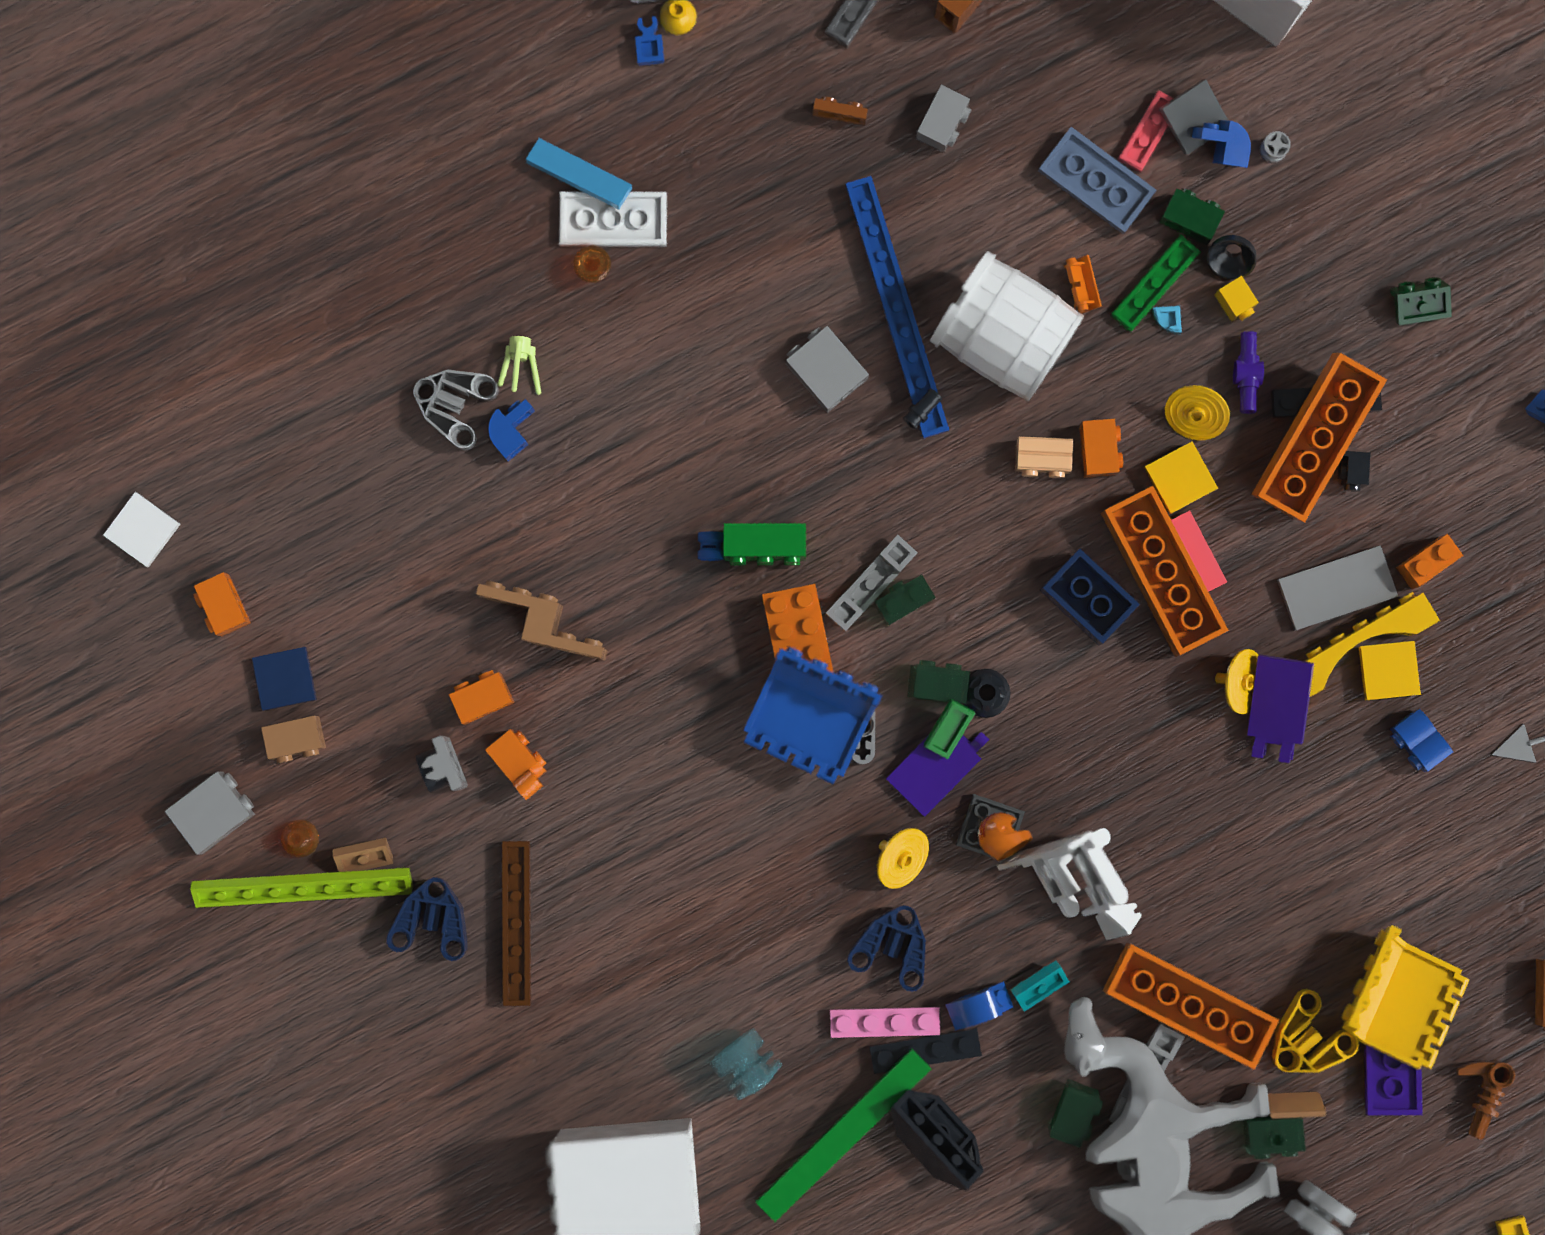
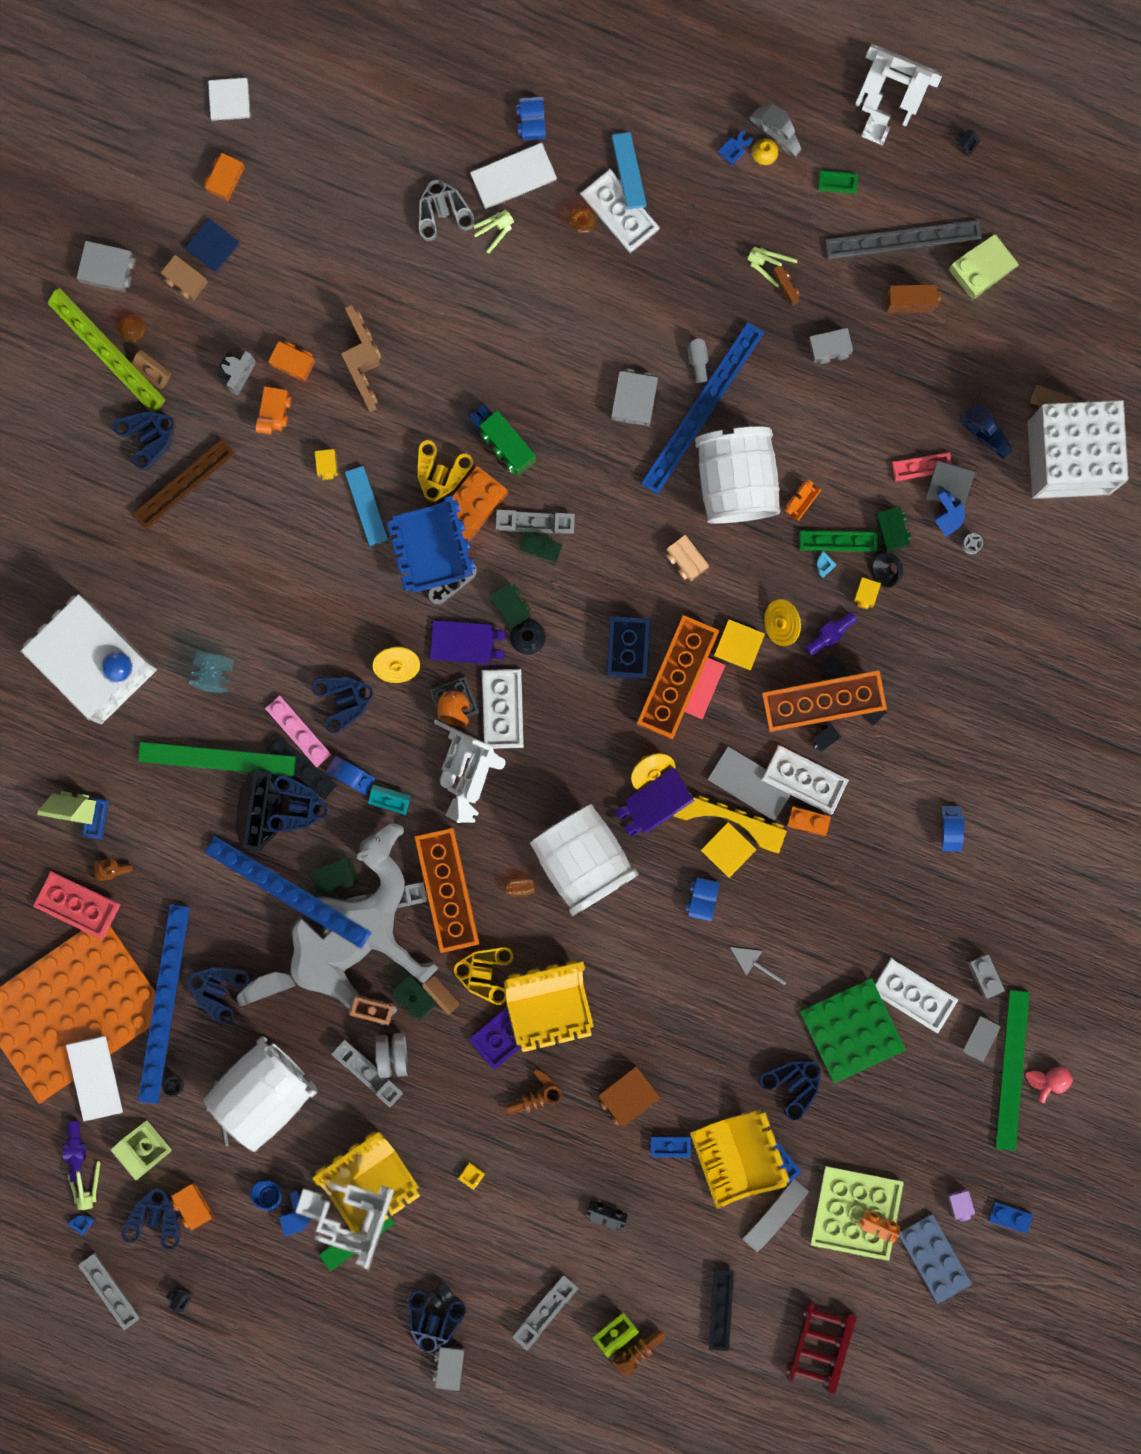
camera: 50 degrees right, 0 degrees up
blue brick [489,399,535,462] -> none
black pin [903,388,942,429] -> none
green tile [923,699,975,759] -> none
sand blue plate [1038,127,1157,234] -> none
orange brick [1079,419,1123,478] -> none
dark green bracket [1390,277,1452,326] -> none
none -> blue hair [101,652,133,683]
none -> blue plate [205,836,372,949]
none -> dark blue connector [268,776,328,832]
none -> yellow brick [315,449,338,480]
none -> dark azure tile [345,466,388,546]
none -> nougat brick [349,994,393,1025]
none -> yellow connector [417,440,474,502]
none -> white tile [470,143,557,209]
none -> white tile [482,669,524,749]
none -> clear orange brick [505,877,535,900]
none -> blue brick [516,97,546,140]
none -> white piece [530,804,639,916]
none -> light grey arm [688,339,709,383]
none -> yellowish green plant [748,247,798,287]
none -> white tile [761,745,849,815]
none -> dark blue connector [959,404,1012,459]

